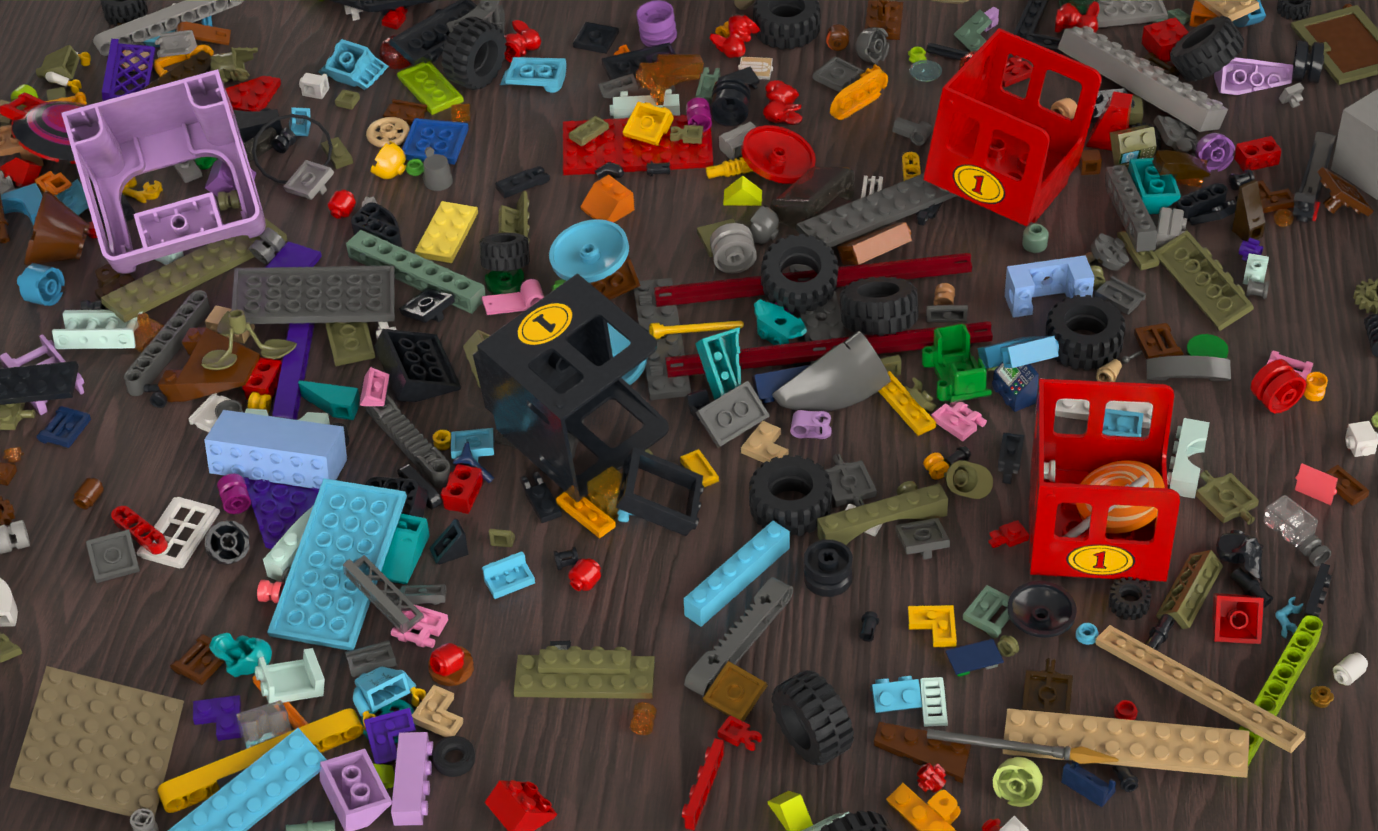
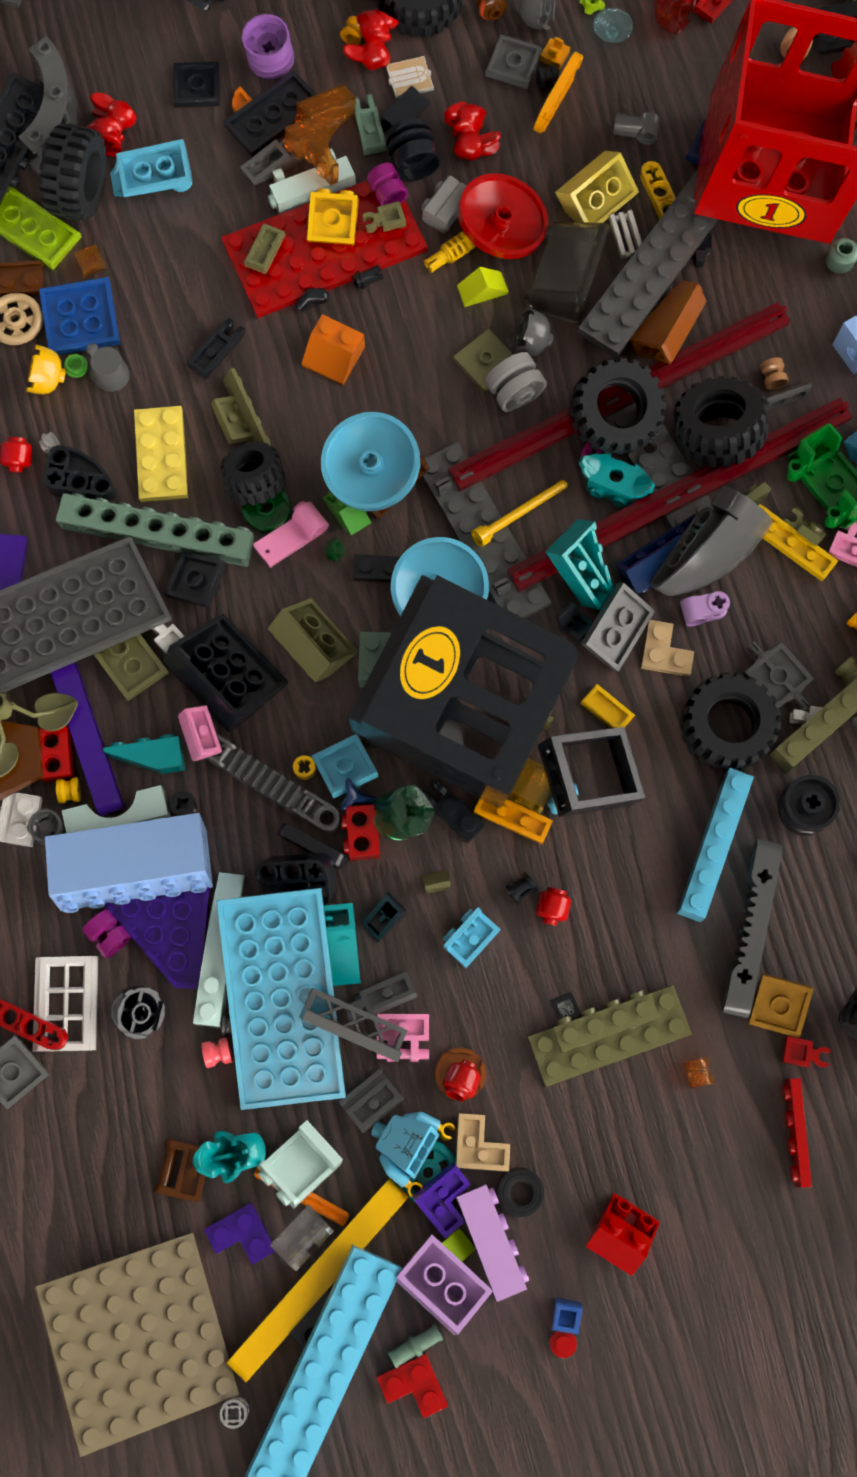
camera: 25 degrees left, 30 degrees up
none -> clear green brick [374,785,435,841]
none -> light yellow slope [555,151,639,234]

